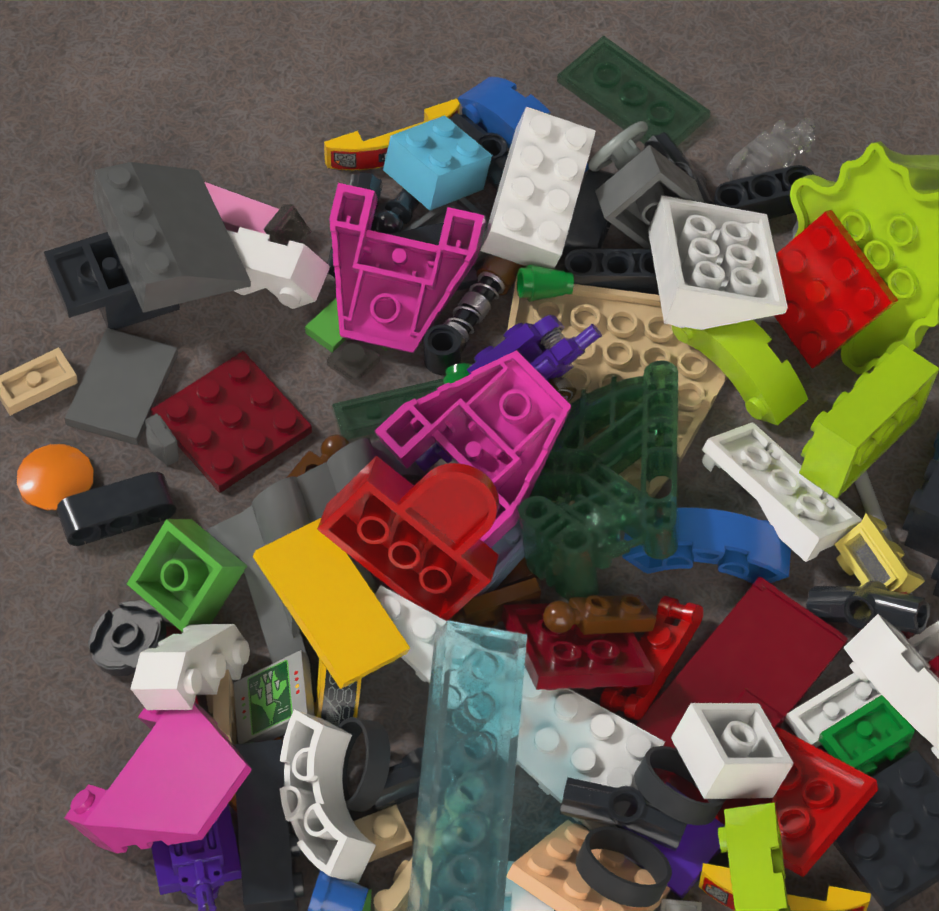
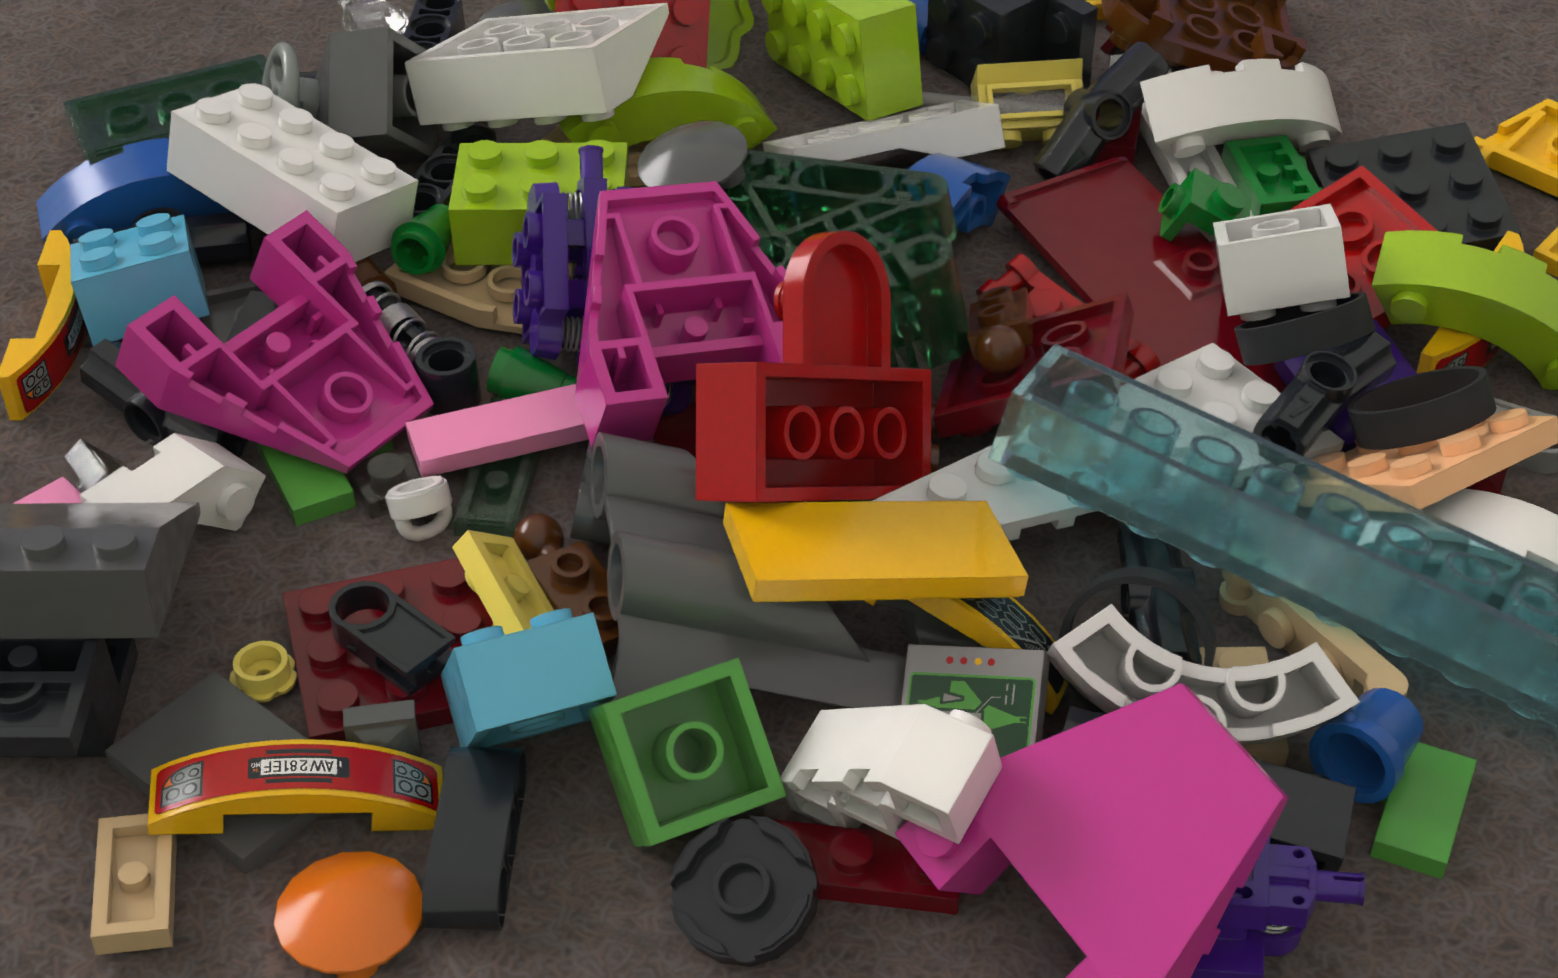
camera: 65 degrees left, 15 degrees down
none -> slope [147,739,443,835]
none -> light yellow plate [229,641,298,703]
none -> black piece [328,581,456,696]
none -> white tile [385,476,453,542]
none -> bright pink tile [405,384,589,477]
none -> medium azure brick [441,608,617,748]
none -> lime brick [448,140,630,265]
none -> light yellow plate [452,530,554,635]
none -> dark grey dish [638,121,747,189]
none -> green bracket [1158,168,1251,242]

